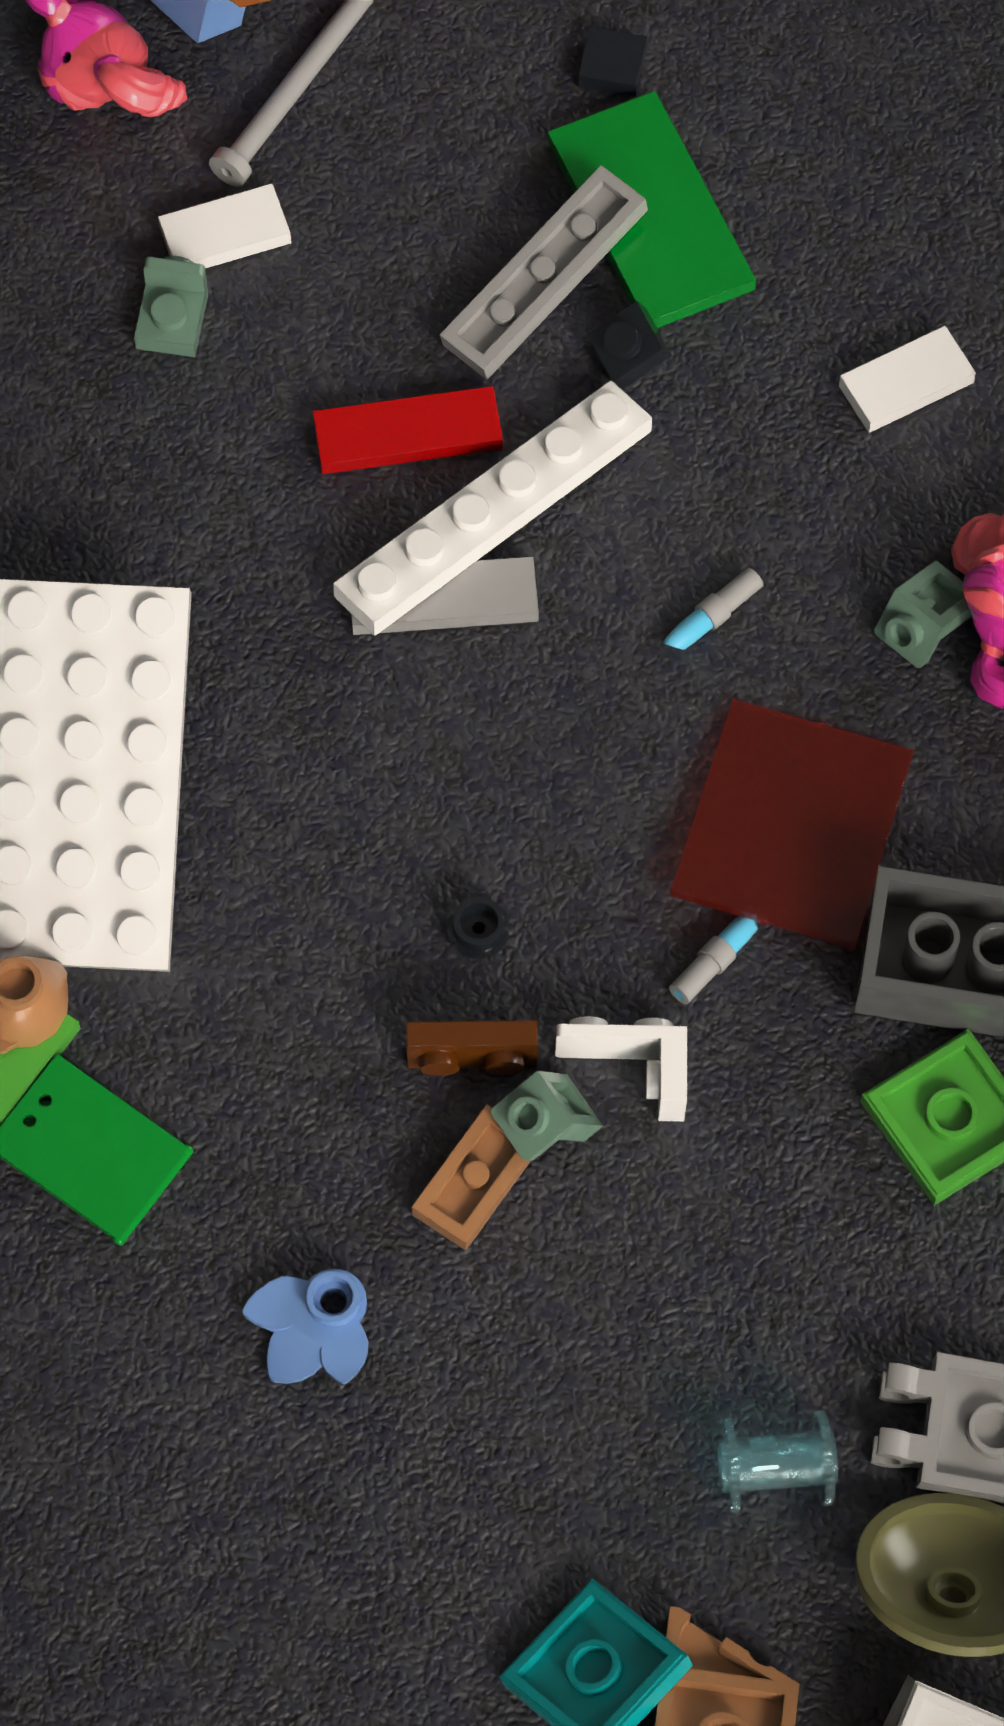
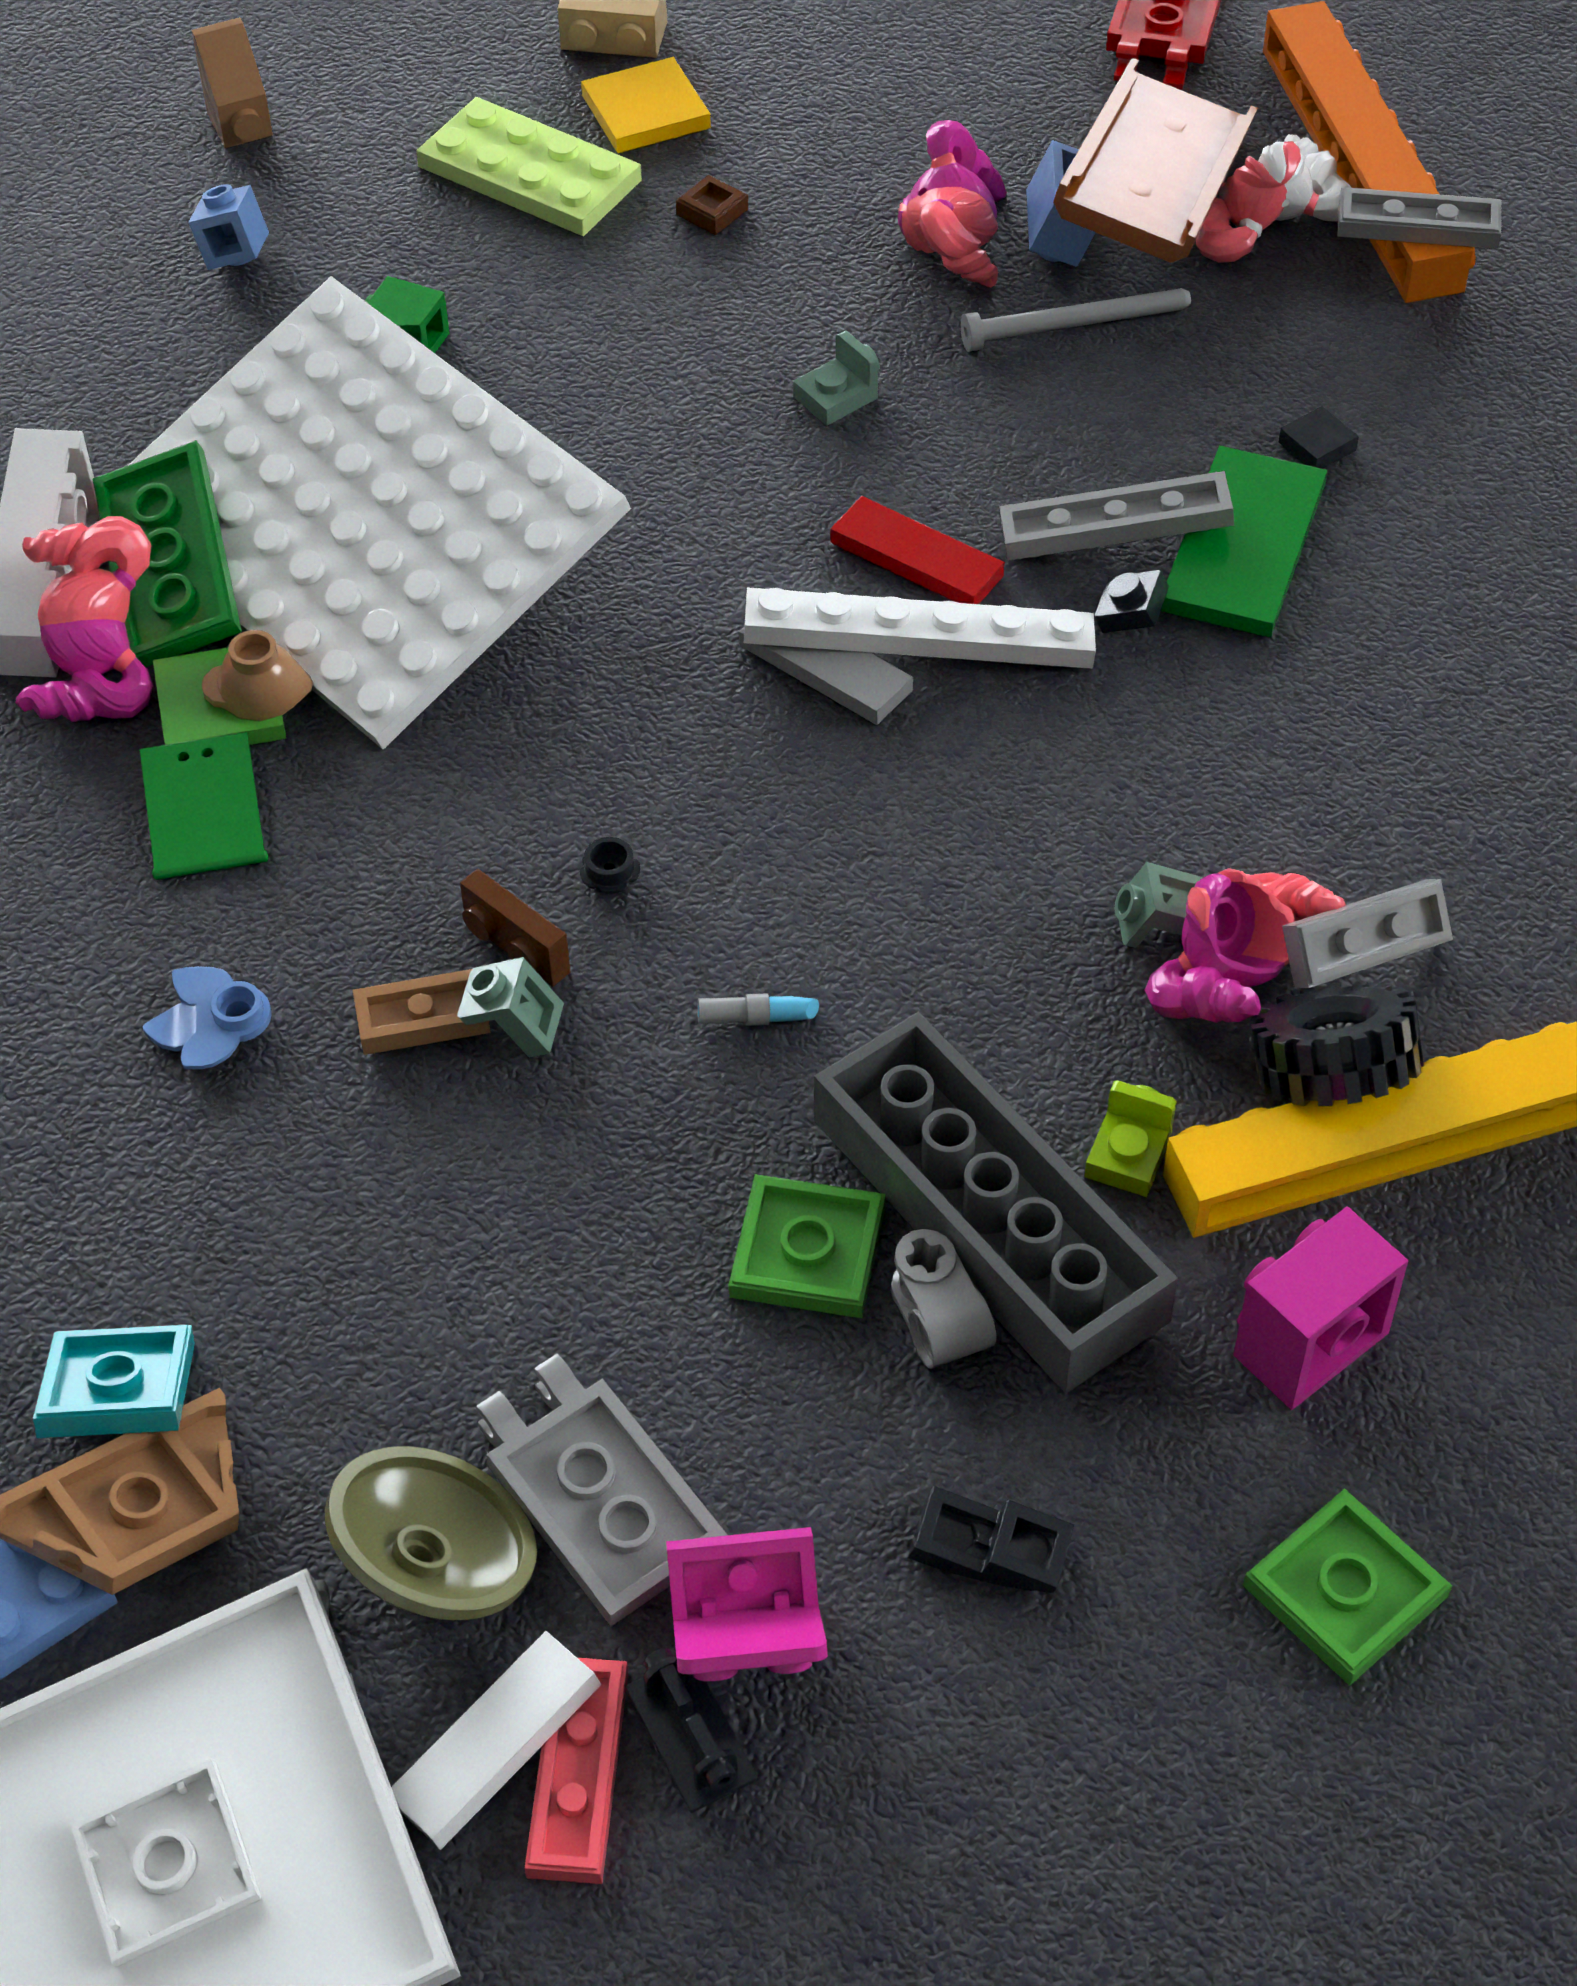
camera: 45 degrees right, 15 degrees down
white tile [158,184,291,268] -> none
white bracket [555,1016,687,1122] -> none
light grey piece [663,567,764,650] -> none
clear red piece [670,699,914,949] -> none
clear light blue hose [717,1411,838,1513] -> none
white tile [839,326,976,433] -> none

